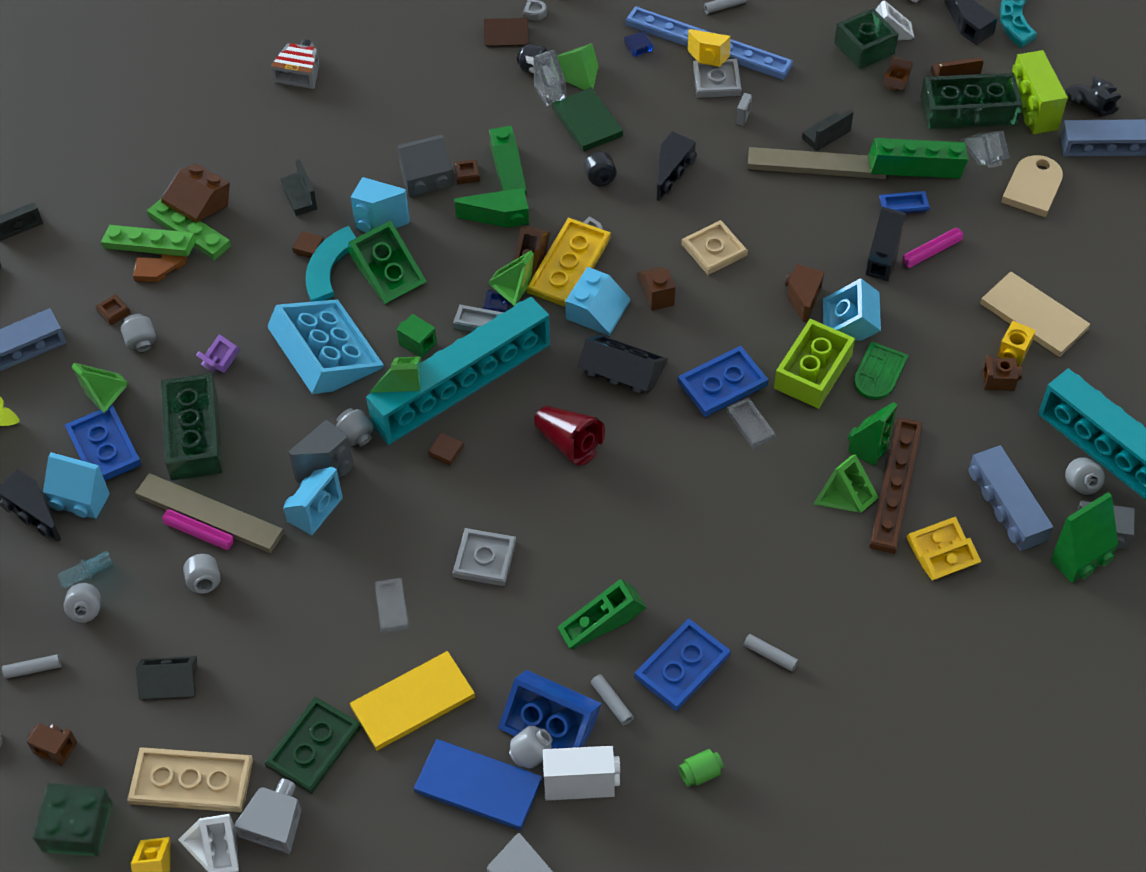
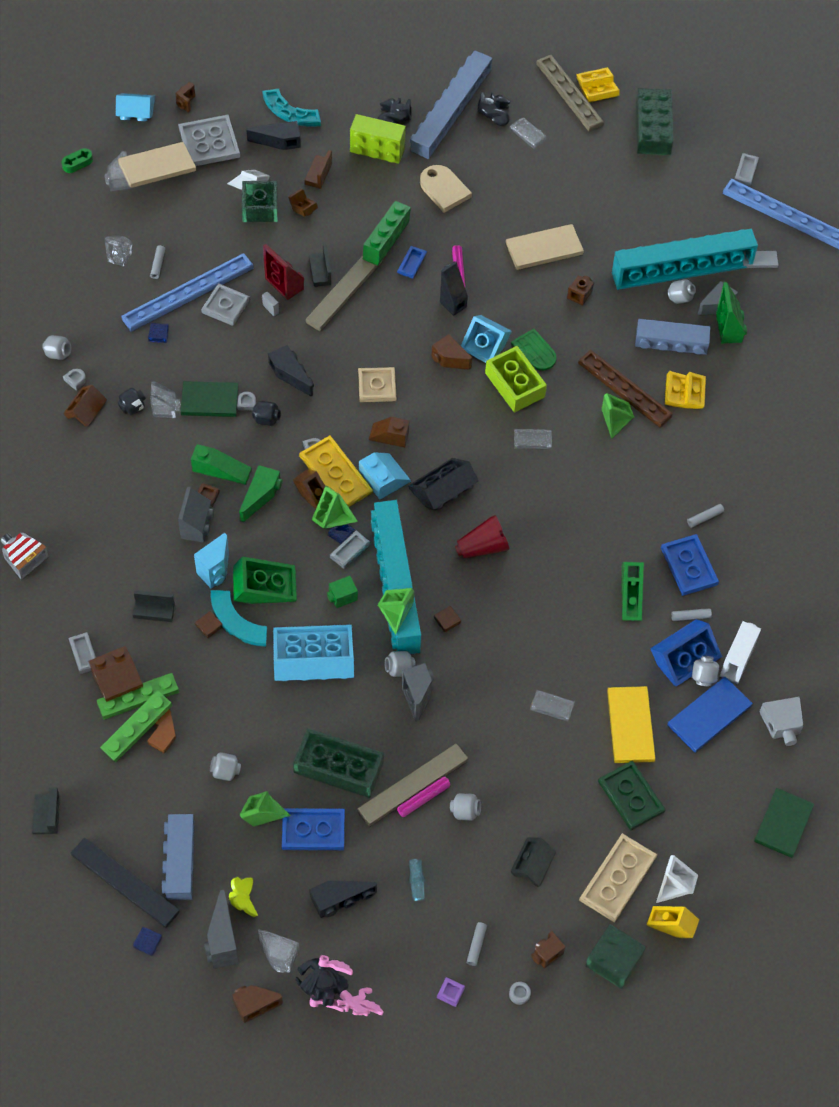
camera: 65 degrees left, 5 degrees up
medium azure slope [43,452,110,519] -> none
light grey head [64,583,101,623] -> none
reddish brown tile [95,294,130,326] -> none
medium lavender bracket [196,334,241,373] -> none
light grey torso [234,779,301,854] -> none
medium azure slope [283,467,343,535] -> none
light grey tile [452,528,517,586] -> none
bright green slope [551,44,598,90] -> none
blue plate [678,346,769,417] -> none
bright green brick [678,749,724,787] -> none
yellow slope [688,29,730,67] -> none
green slope [848,402,898,466] -> none
clear green brick [920,73,1023,129] -> none
clear slope [961,131,1010,168] -> none
yellow brick [997,321,1036,366] -> none
none -> light grey tile [68,632,96,674]
none -> light grey tile [237,392,256,410]
none -> dark red slope [263,244,304,300]

